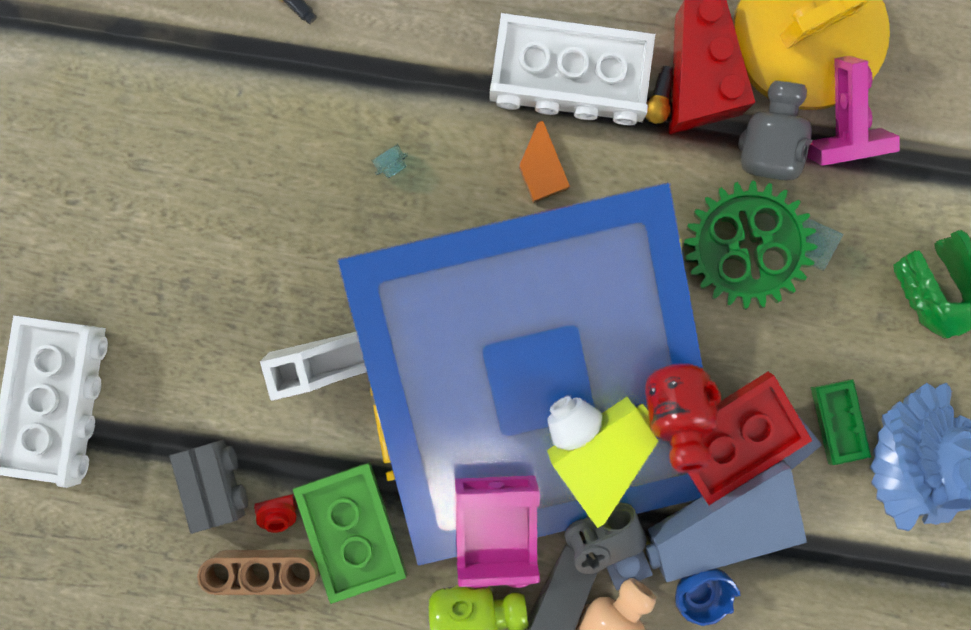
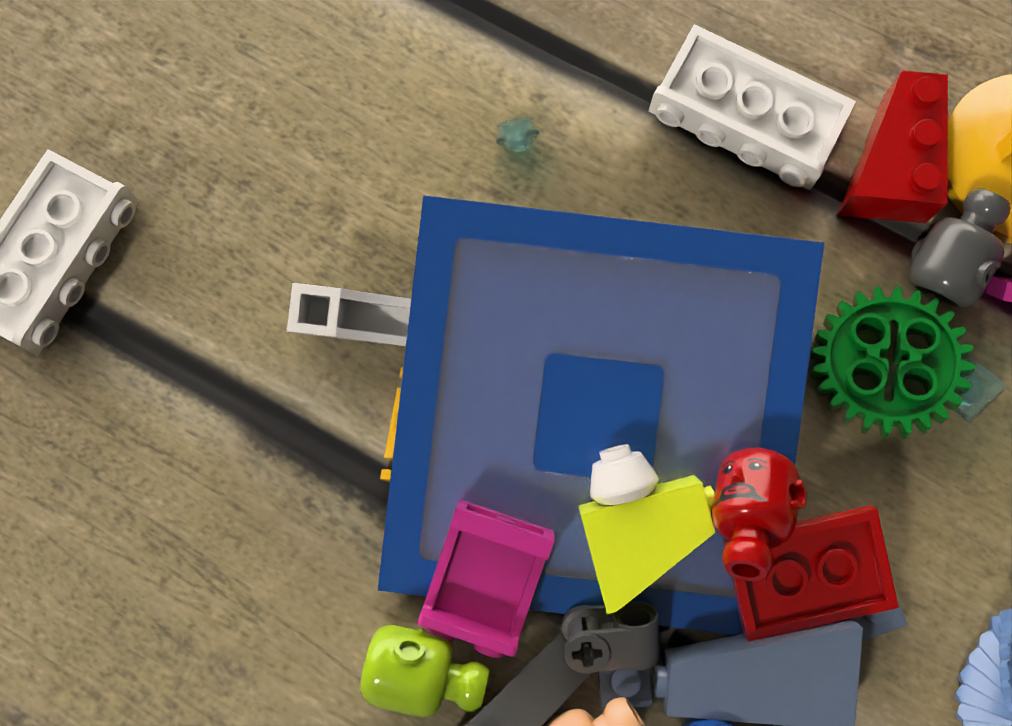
camera: 20 degrees right, 10 degrees down
dark grey brick [169,439,248,534] -> none
medium nougat beam [197,549,320,595] -> none
red plate [254,494,297,533] -> none
bright green plate [293,462,408,604] -> none
orange tile [519,121,570,203] -> none
piece [645,66,673,124] -> none
green plate [810,379,871,465] -> none

